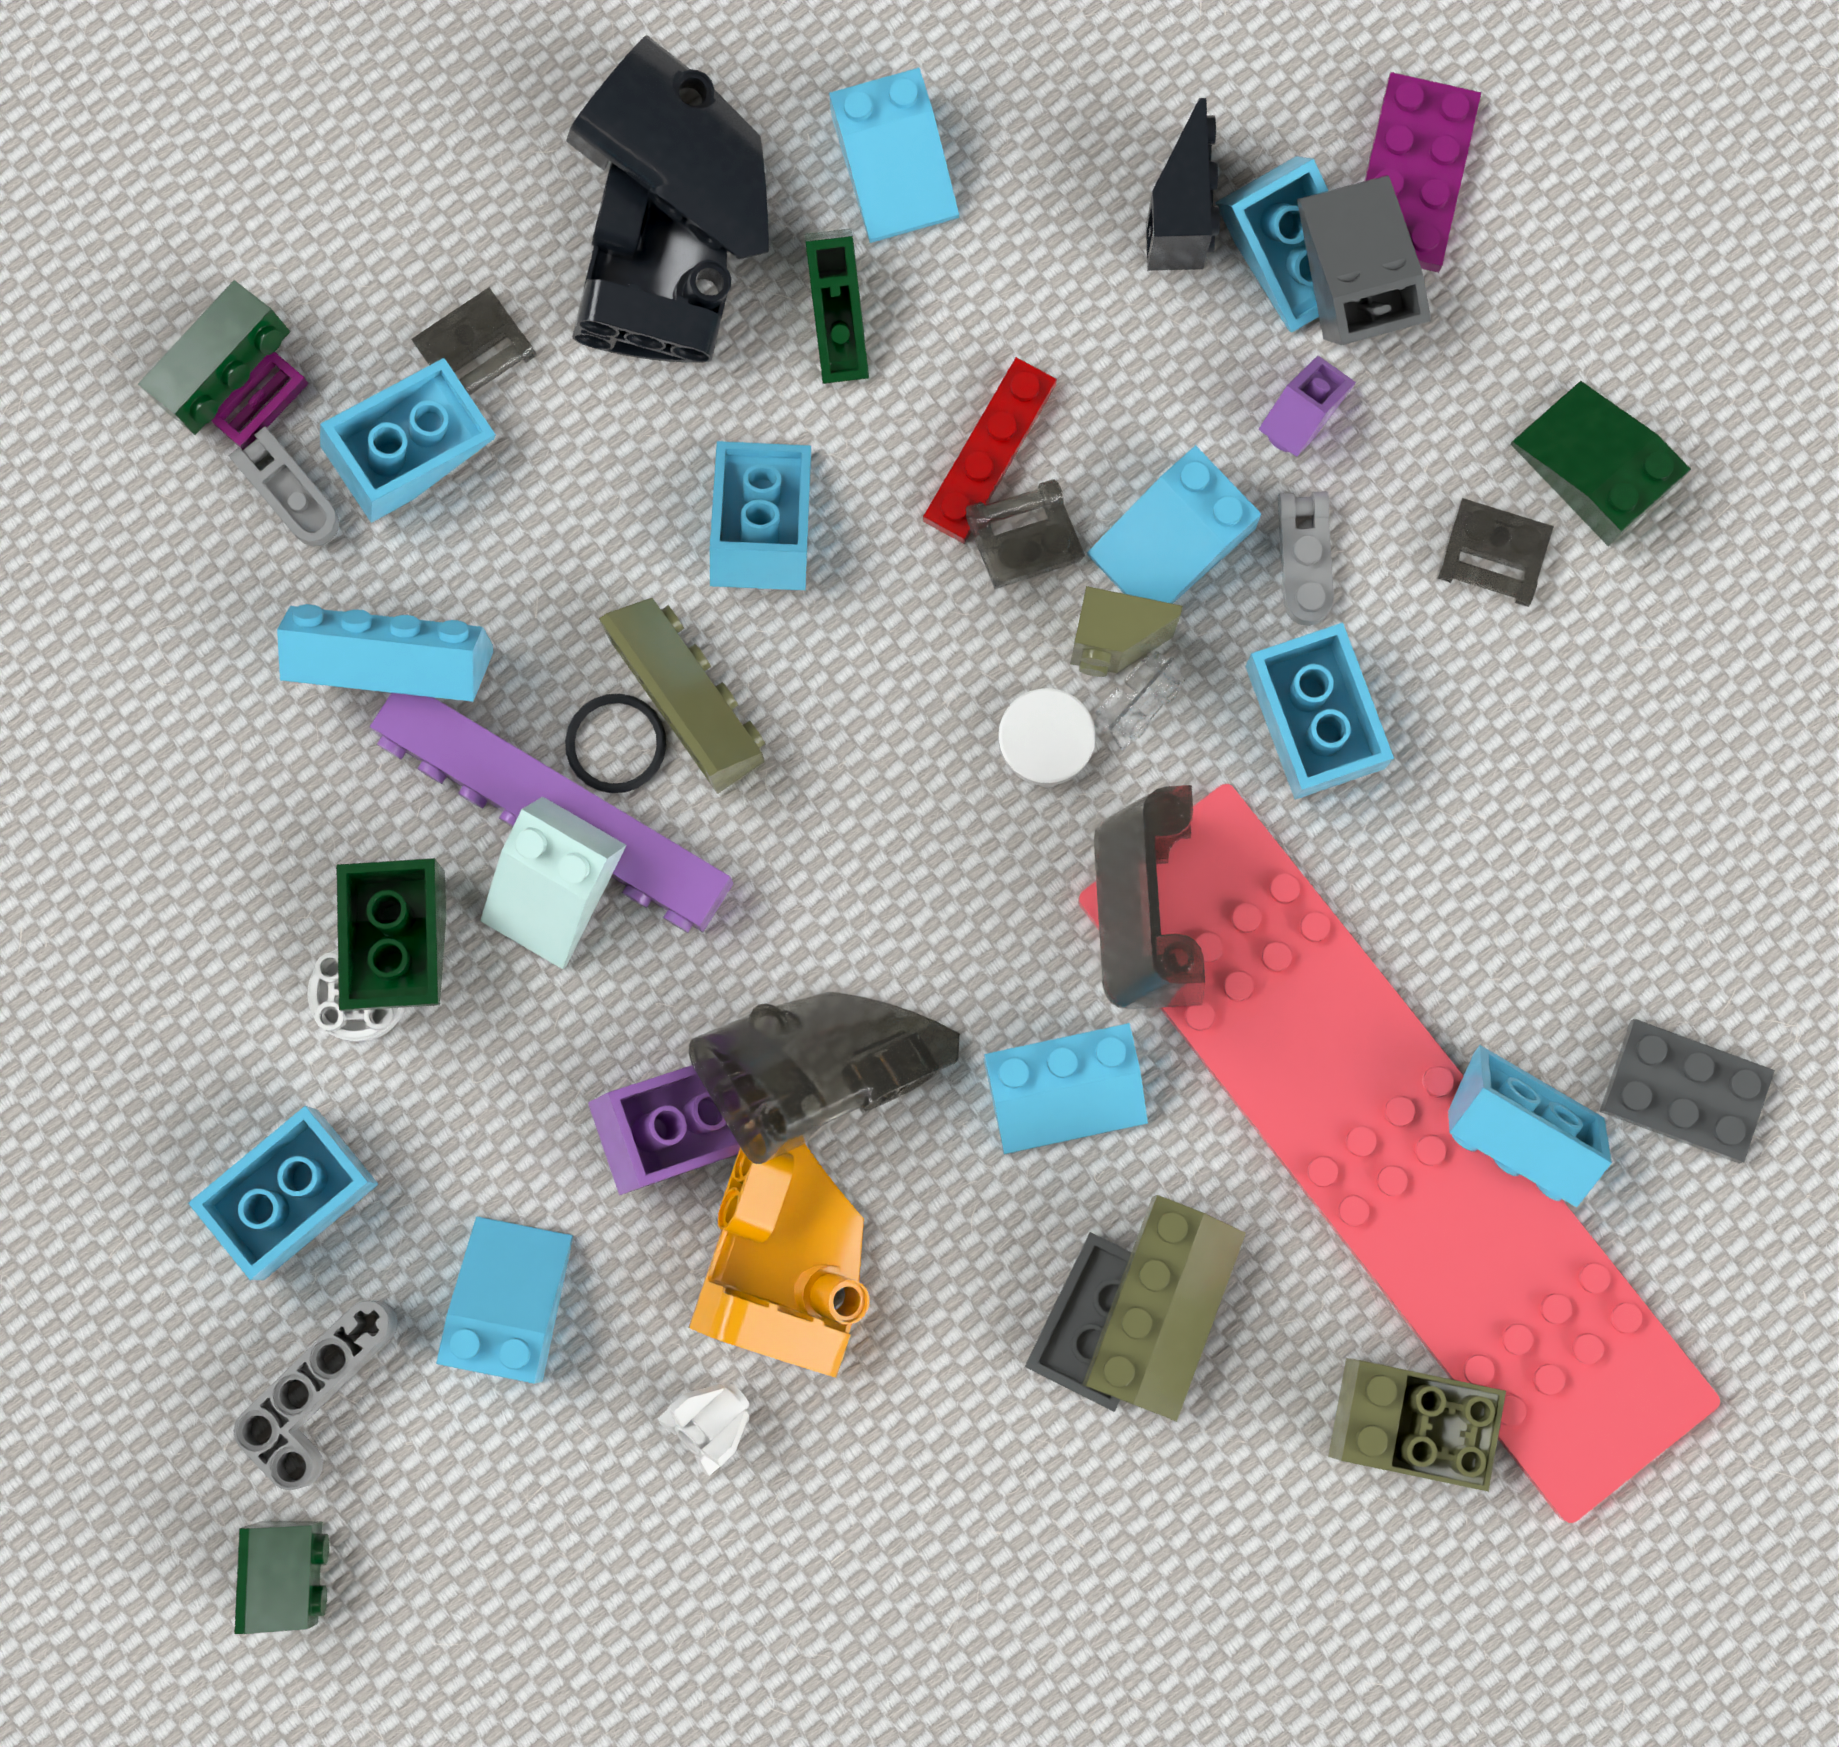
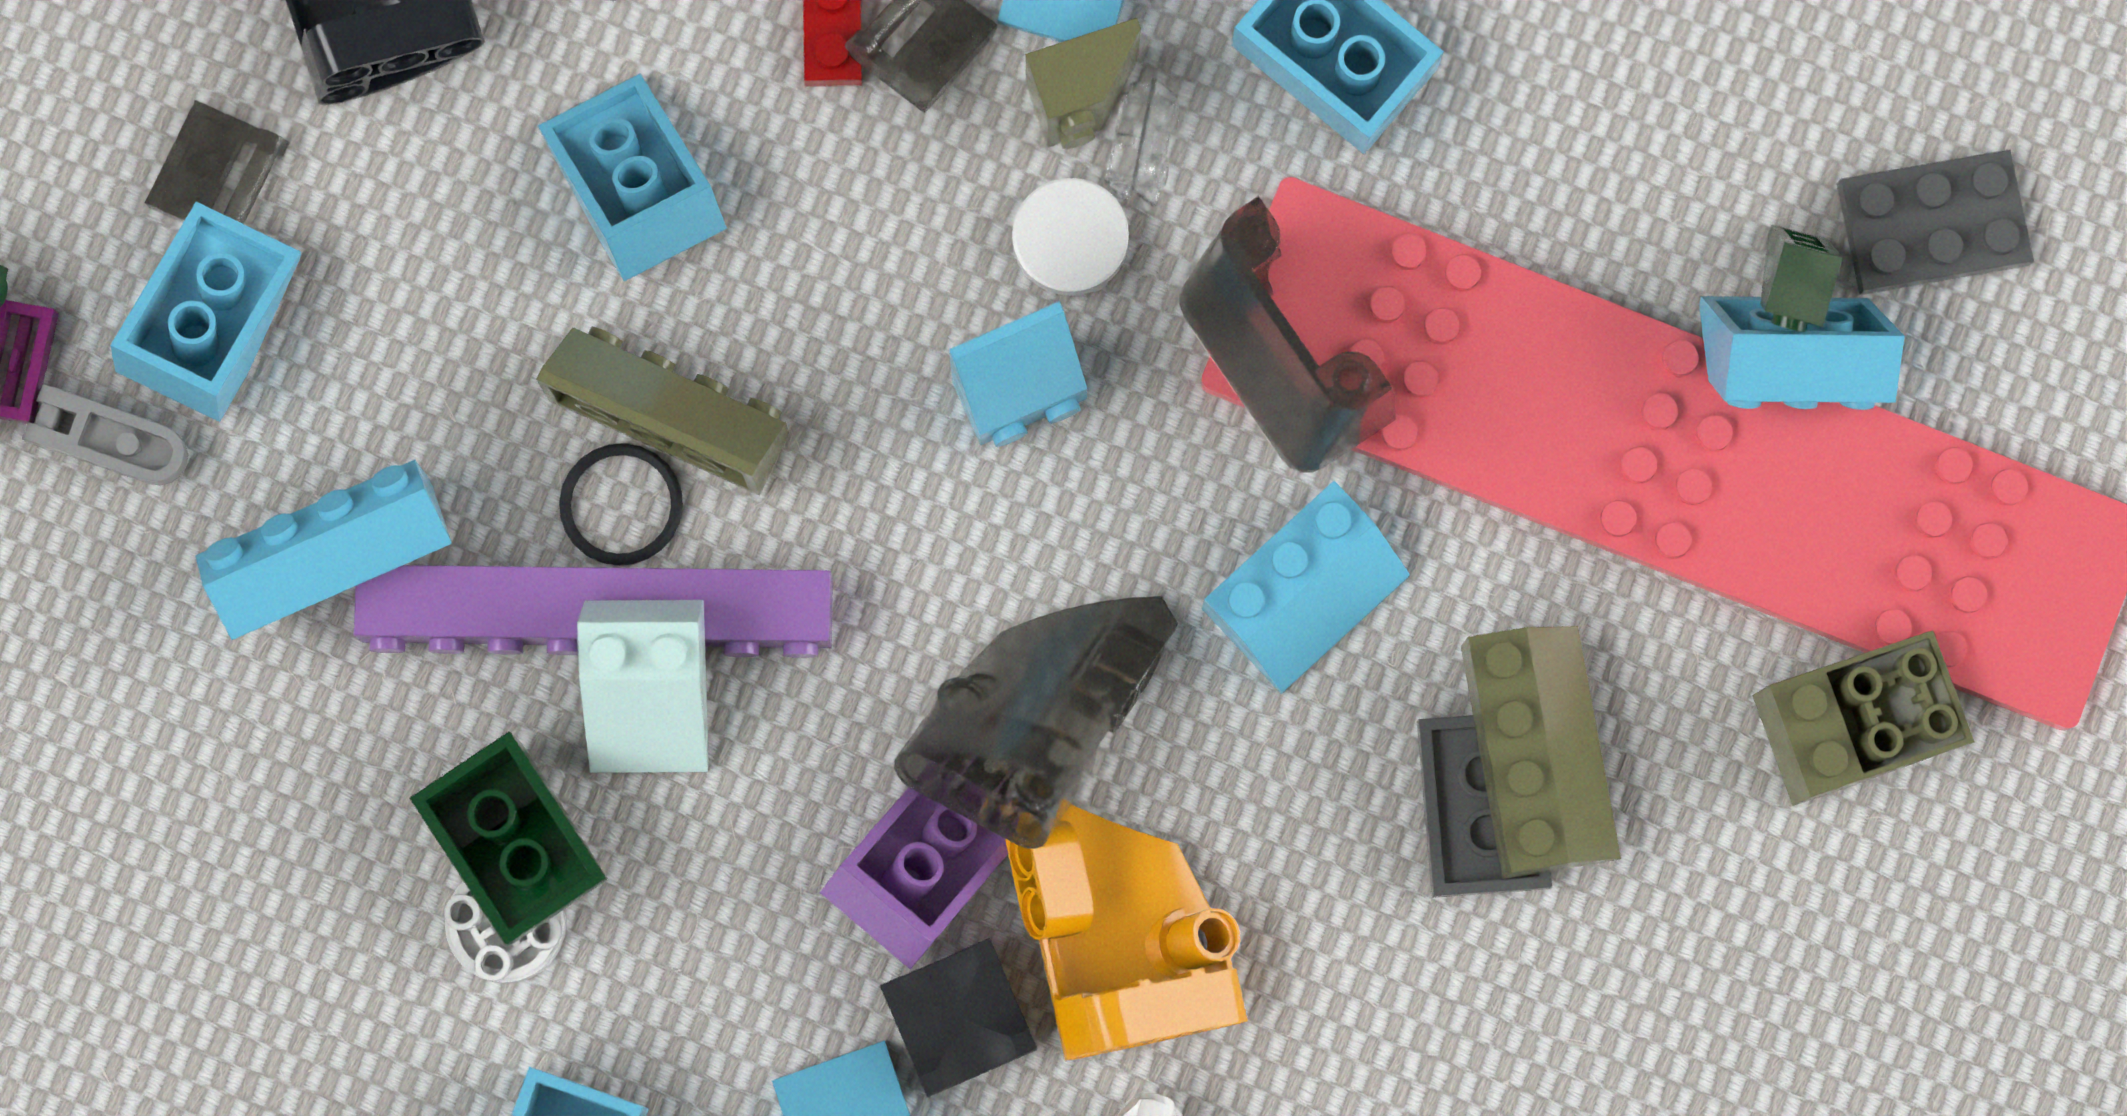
camera: 35 degrees left, 0 degrees up
none -> black brick [879,938,1037,1097]
none -> medium azure slope [949,301,1087,447]
none -> dark green slope [1760,224,1843,332]

